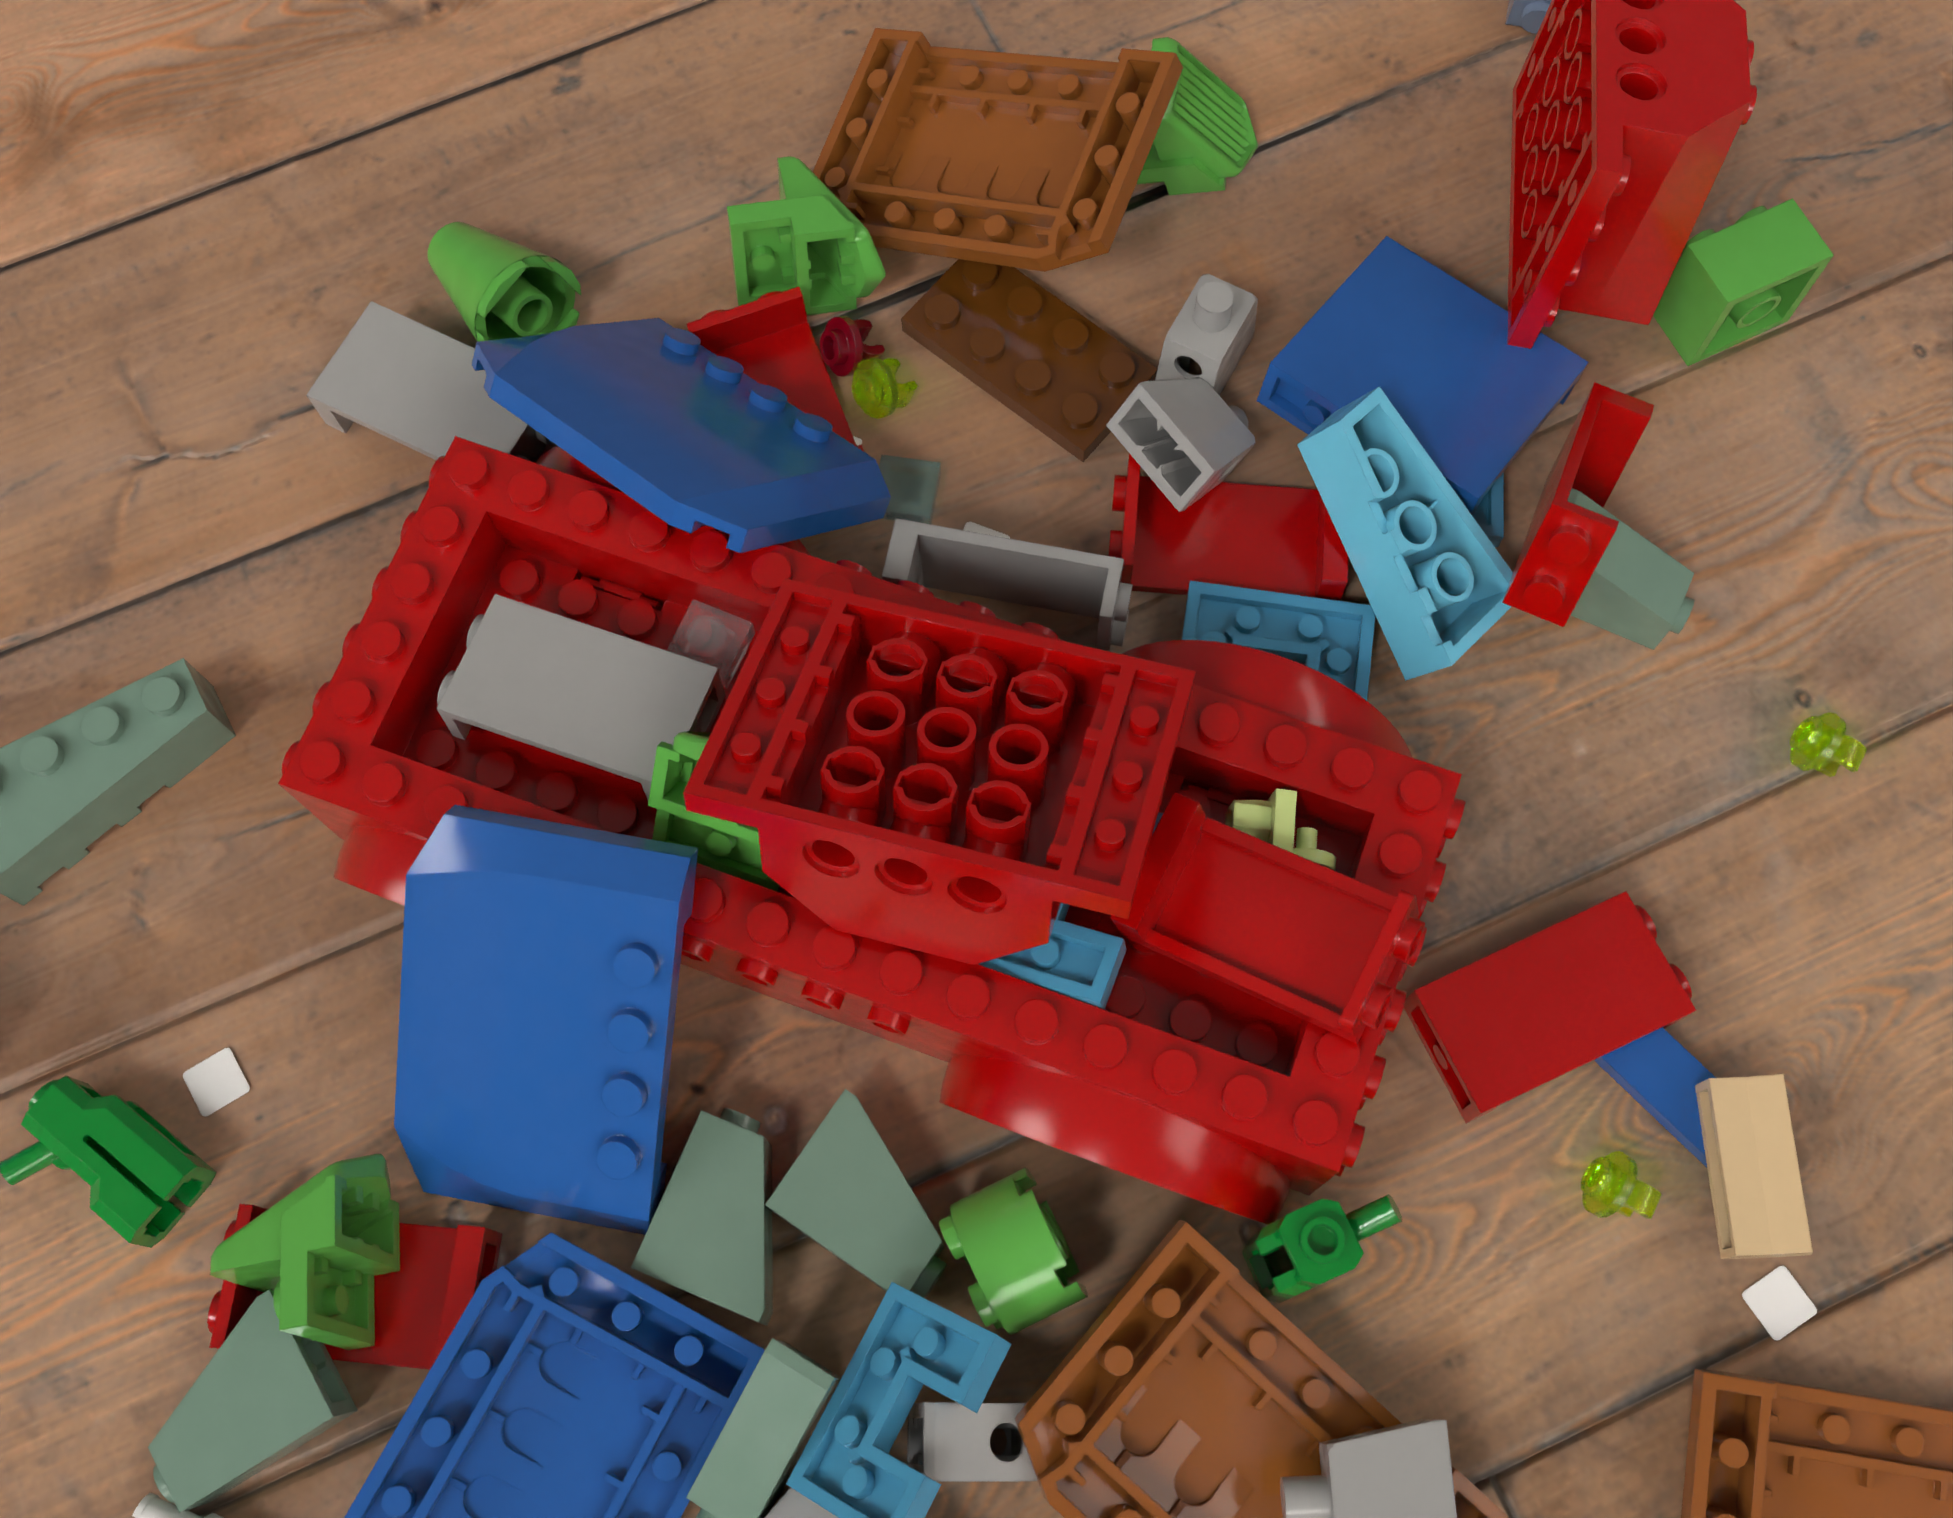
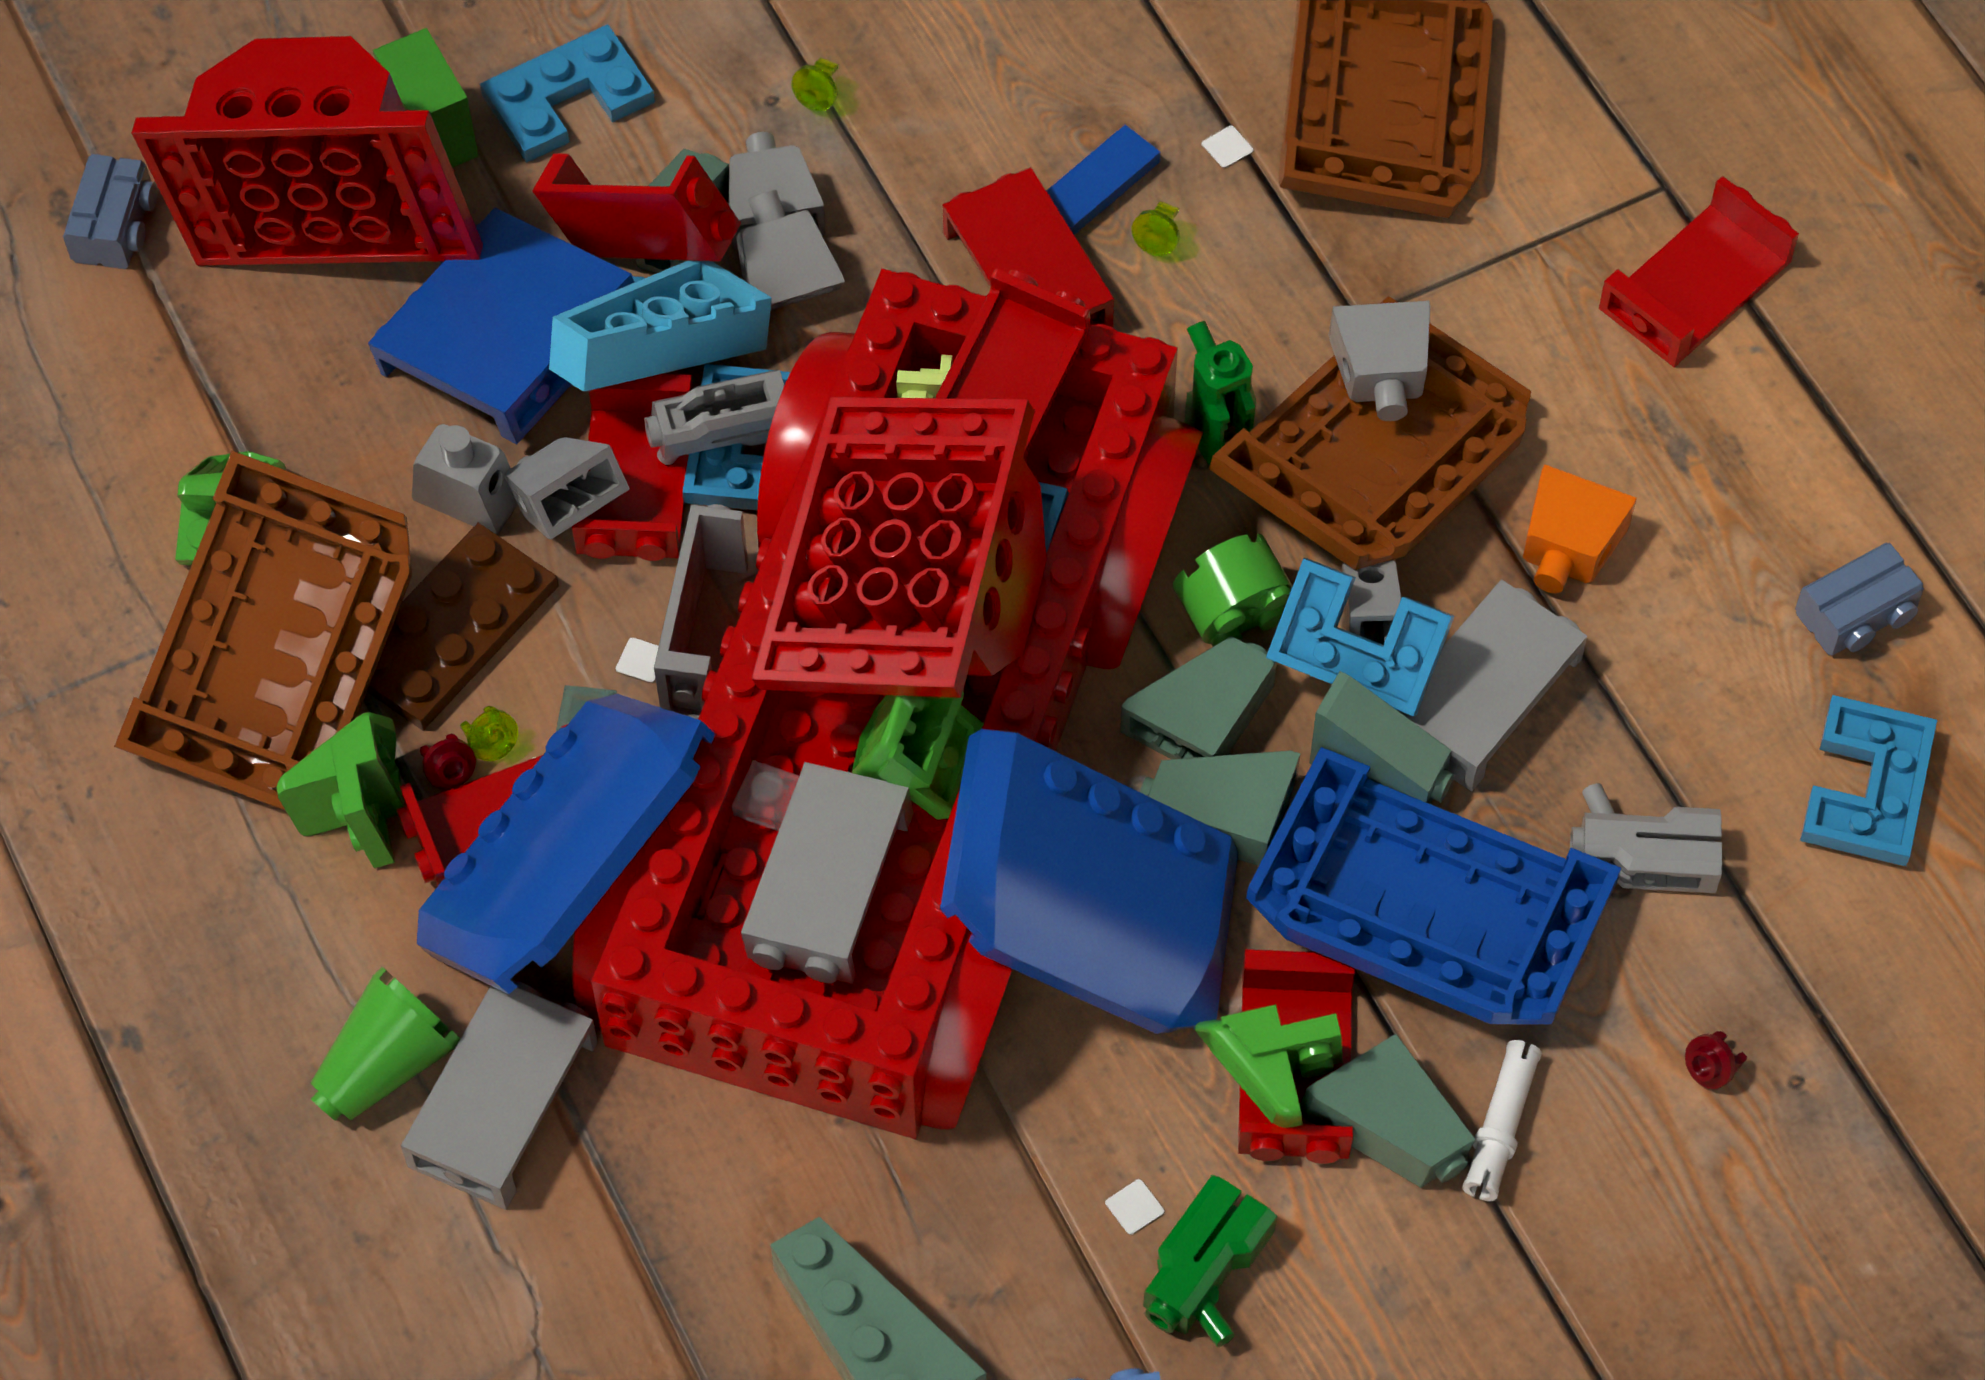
camera: 95 degrees left, 10 degrees down
tan piece [1695,1074,1813,1259] -> none
none -> dark azure plate [480,24,655,163]
none -> light grey piece [644,370,784,465]
none -> light grey torso [729,132,826,250]
none -> light grey torso [737,190,845,311]

